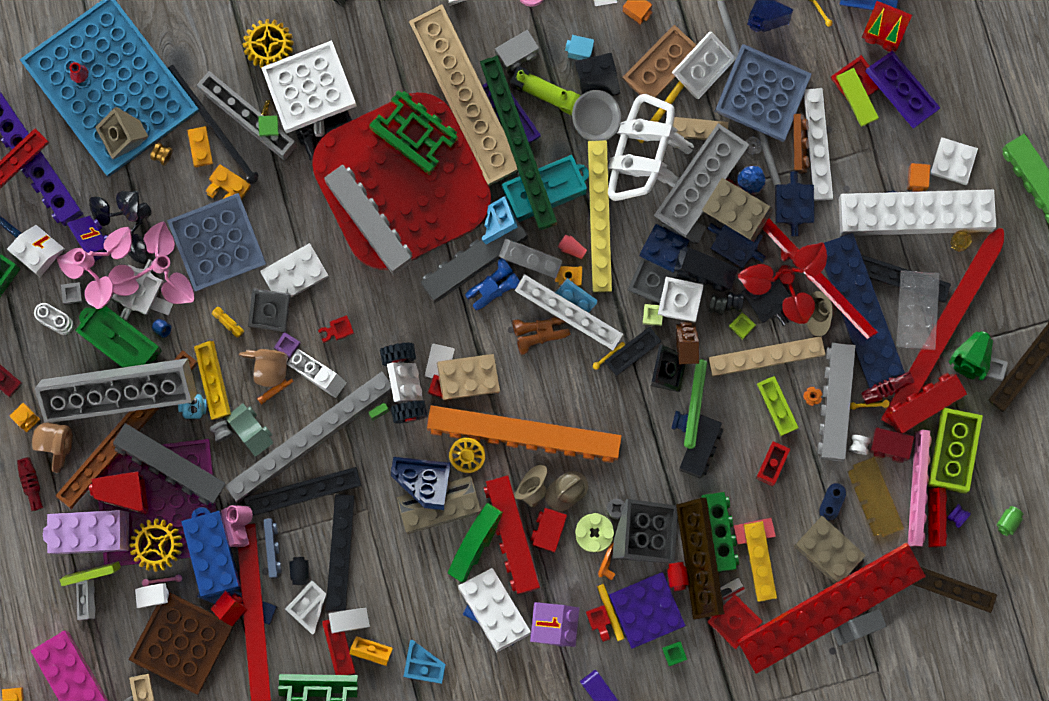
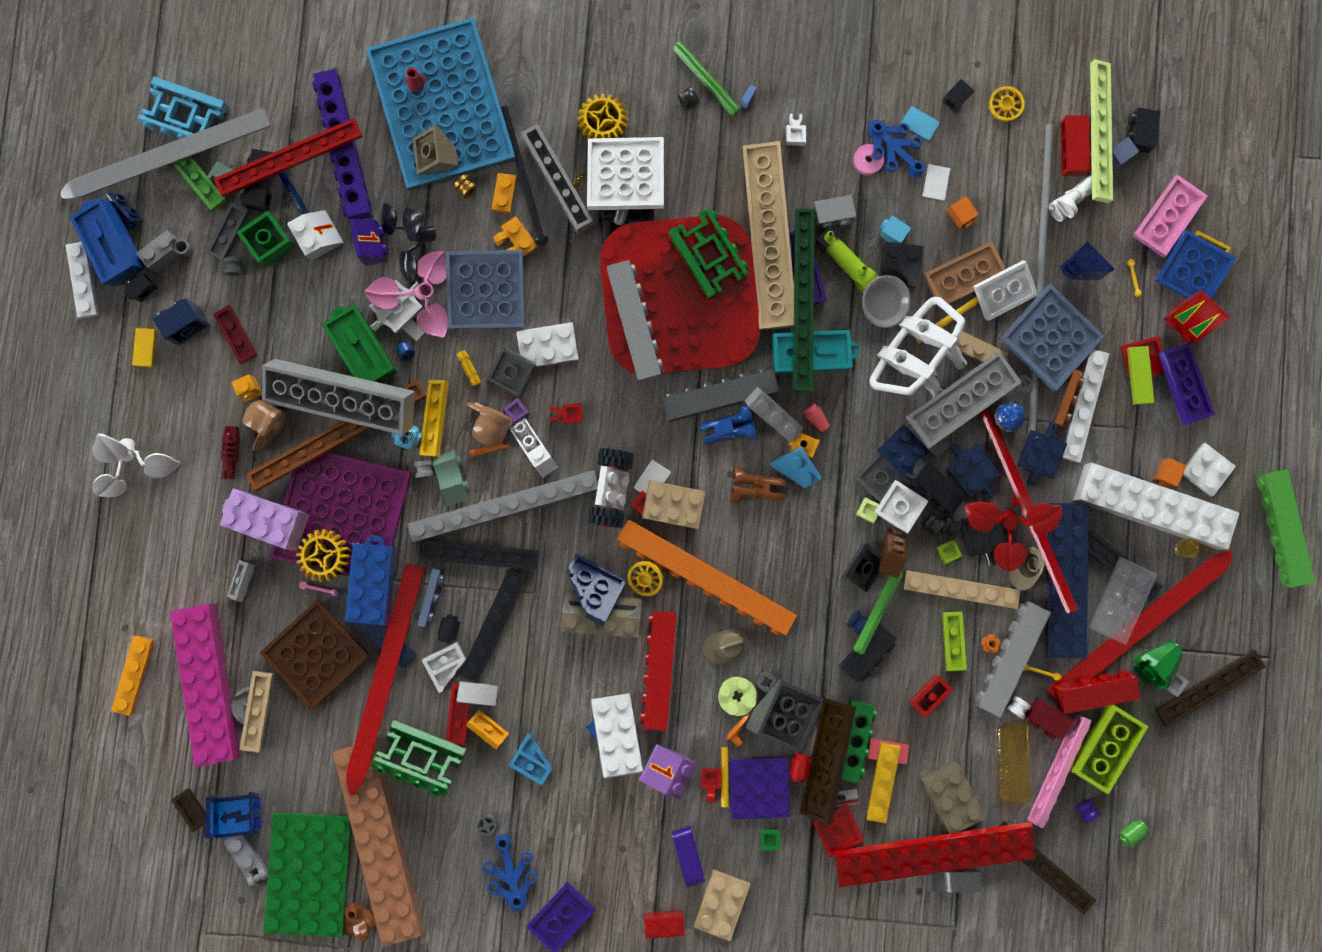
camera: 15 degrees right, 5 degrees up
white brick [34,303,74,335] -> none
bright pink plant [56,227,132,309] -> none
lime tile [59,561,121,586] -> none
light grey plate [61,282,83,305] -> none
red slope [89,471,149,515] -> none
dark grey brick [113,423,226,506] -> none
white slope [135,583,169,608] -> none
red brick [211,591,247,626] -> none
bright pink plate [221,505,253,547] -> none
bright green tile [258,115,279,137] -> none
bright green tile [368,403,389,421] -> none
green slope [448,503,503,582] -> none
dark azure wing [482,196,518,244] -> none
dark tan piece [514,465,548,508] -> none
white plate [515,274,623,350] -> none
red brick [530,508,567,553] -> none
light yellow plate [588,141,612,293] -> none
yellow hinge [593,342,625,370] -> none
black plate [604,326,662,377] -> none
dark tan brick [702,178,774,242] -> none
dark blue plate [819,483,846,521] -> none
dark red hinge [861,371,915,405] -> none
red plate [928,488,947,548] -> none

